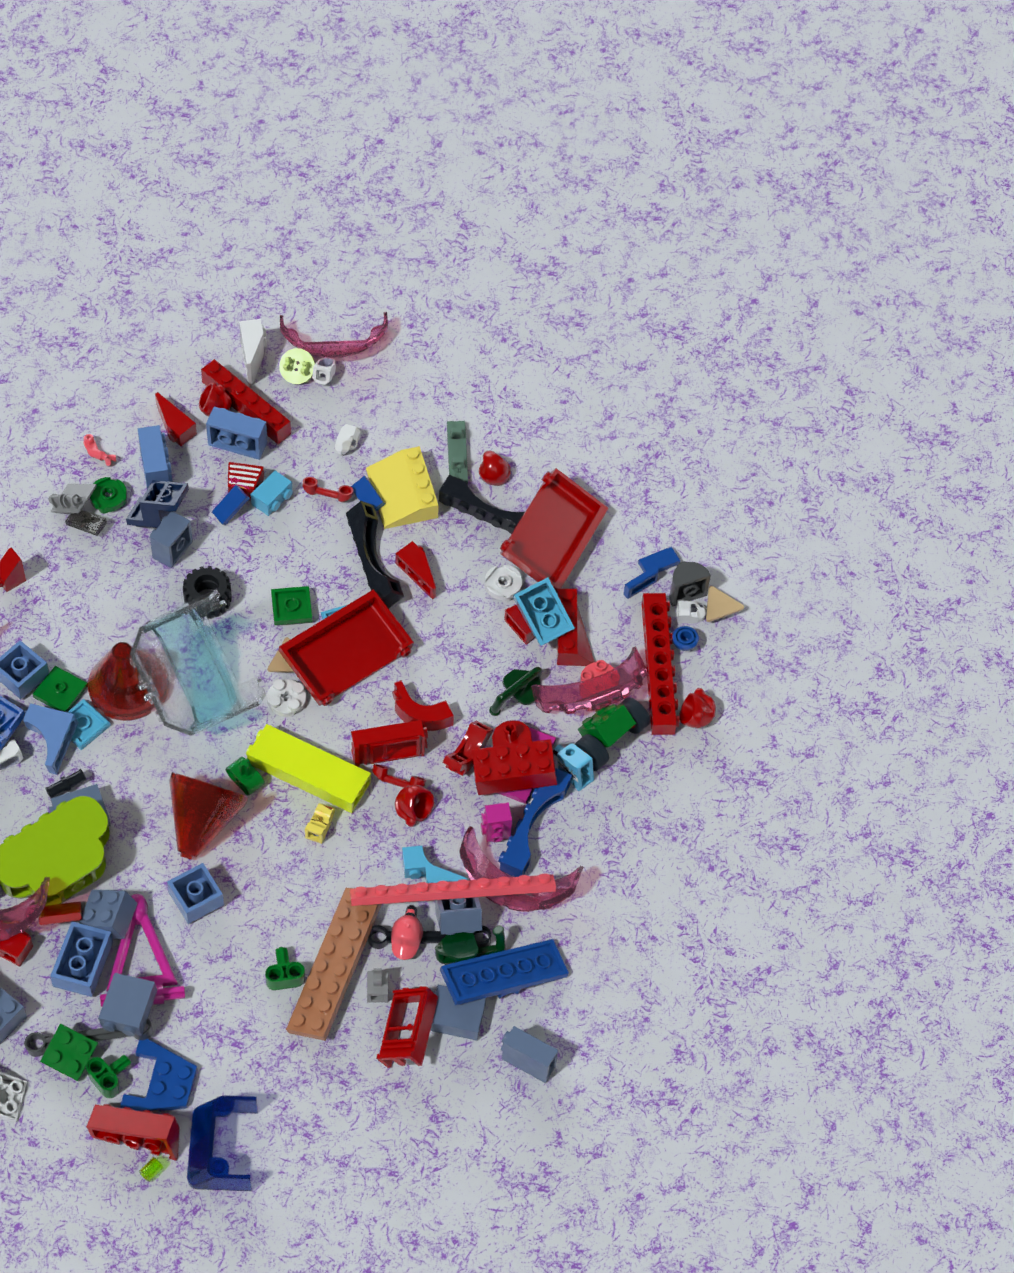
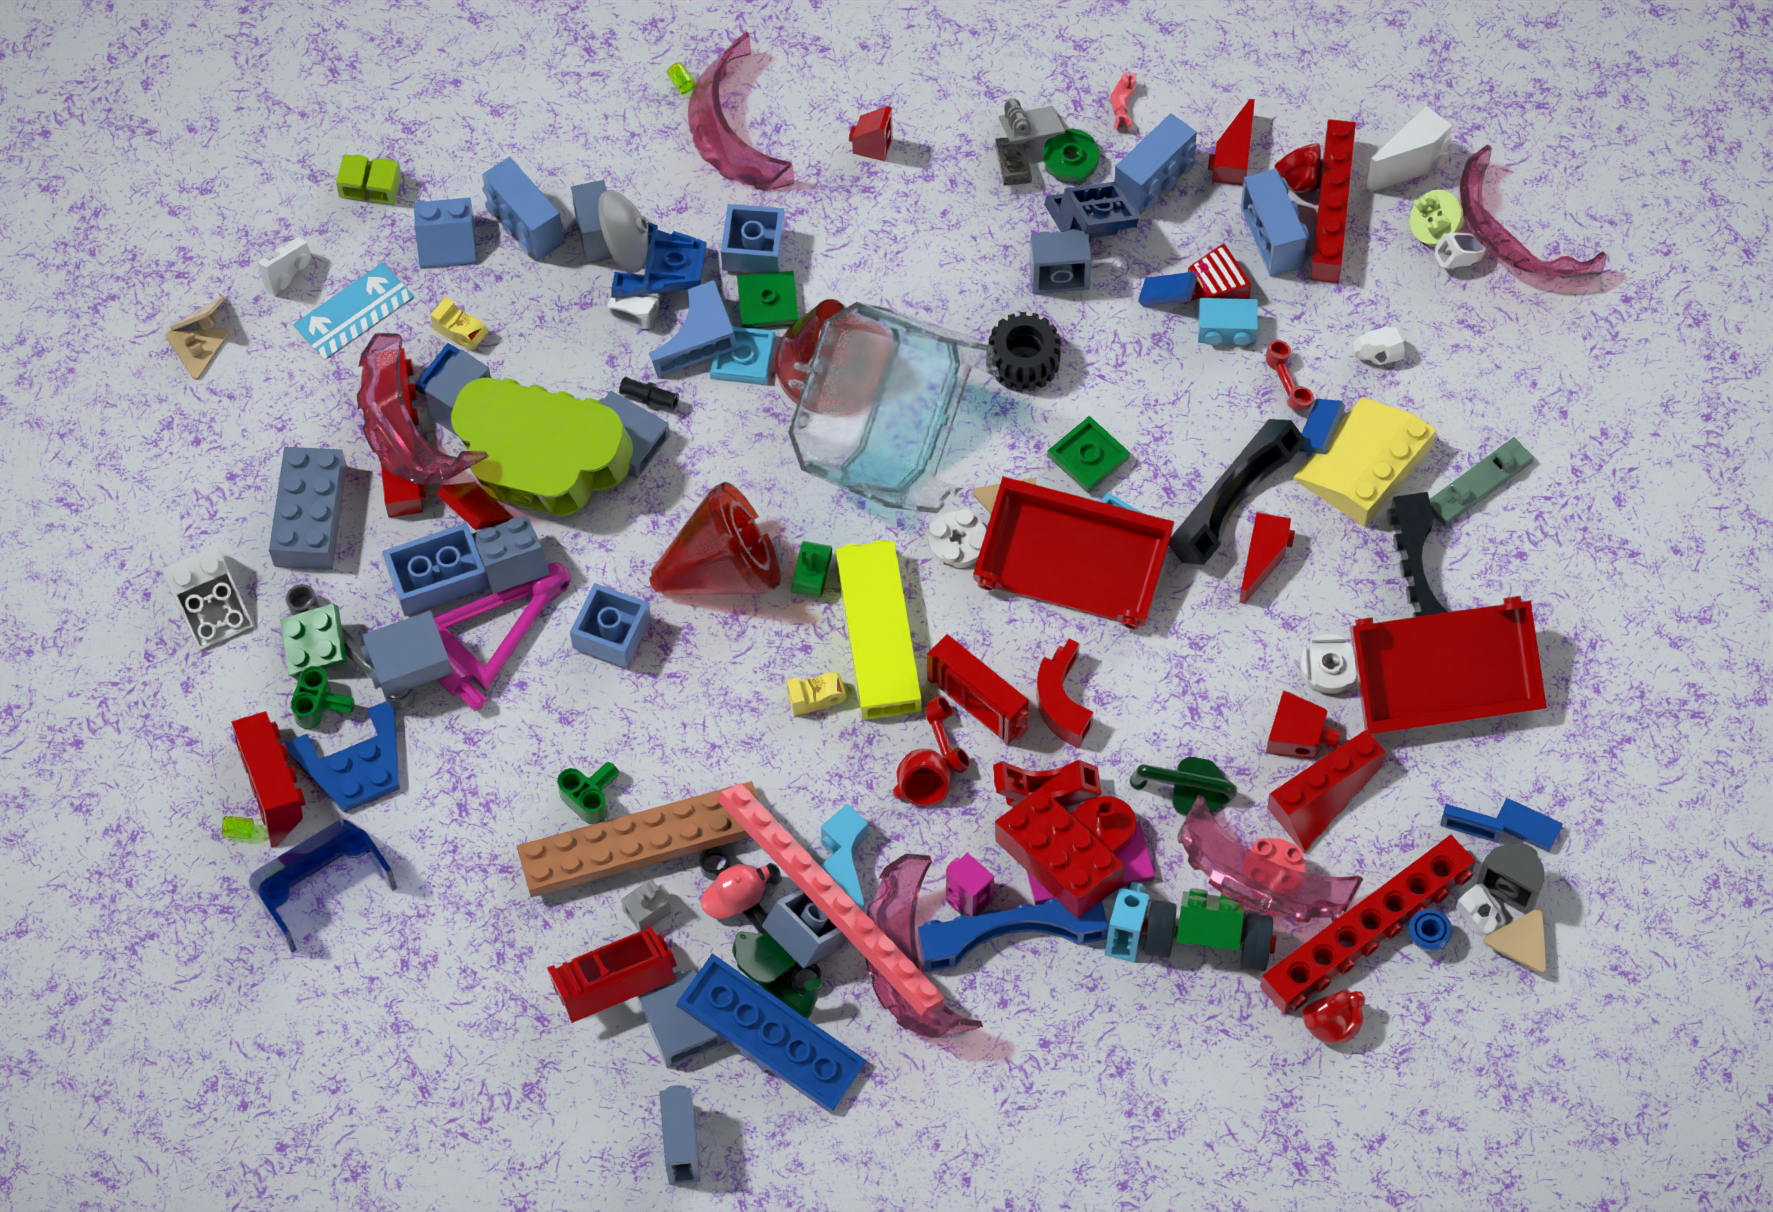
camera: 60 degrees right, 5 degrees up
red piece [479,450,511,486] -> none
medium azure slope [513,577,575,646] -> none

